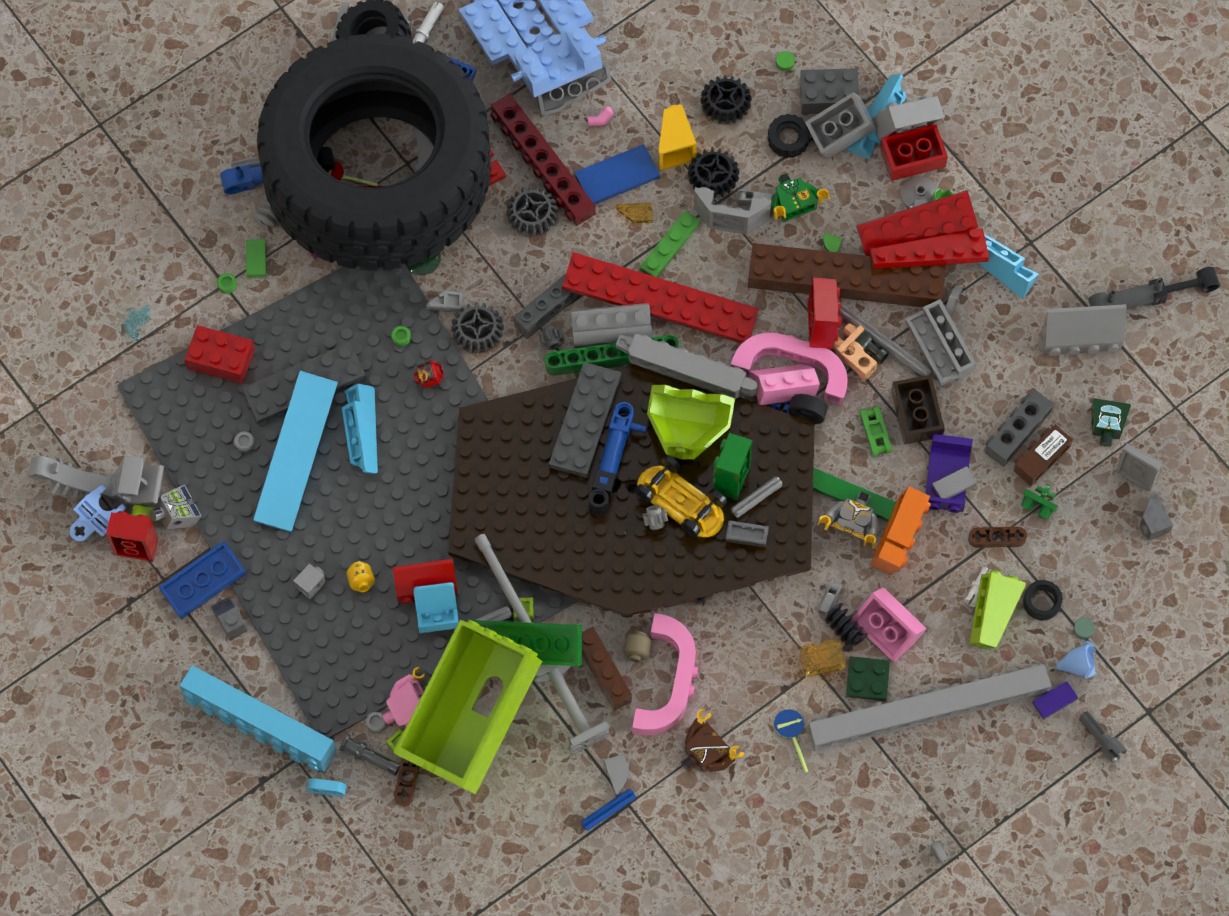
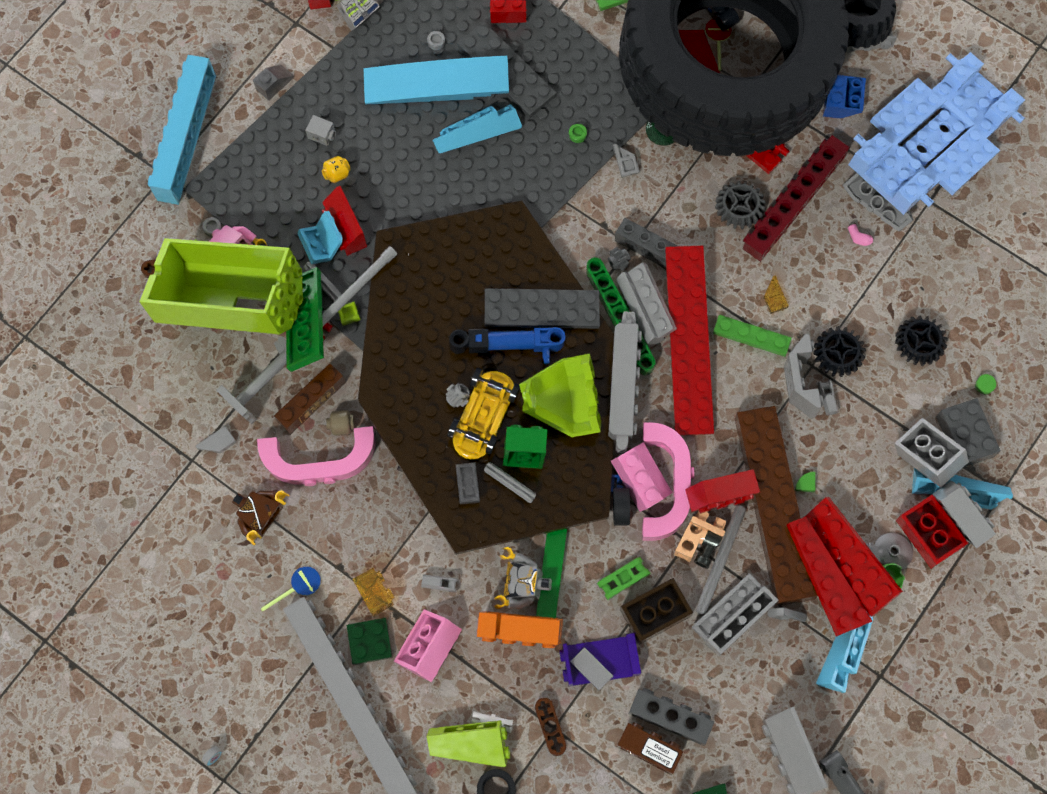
camera: 75 degrees right, 5 degrees up
blue tile [159,541,247,620] -> none
medium azure beam [306,778,347,797] -> none
dark grey pin [339,734,400,776] -> none
white pin [412,2,444,43] -> none
head [414,360,444,389] -> none
dark grey gear [451,302,504,354] -> none
blue tile [574,144,660,205] -> none
blue axle [581,789,636,831] -> none
yellow slope [658,104,696,171] -> none
black tyre [768,114,810,158] -> none
green torso [771,174,830,222] -> none
black piece [825,603,868,648] -> none
green hips [1021,484,1058,519] -> none

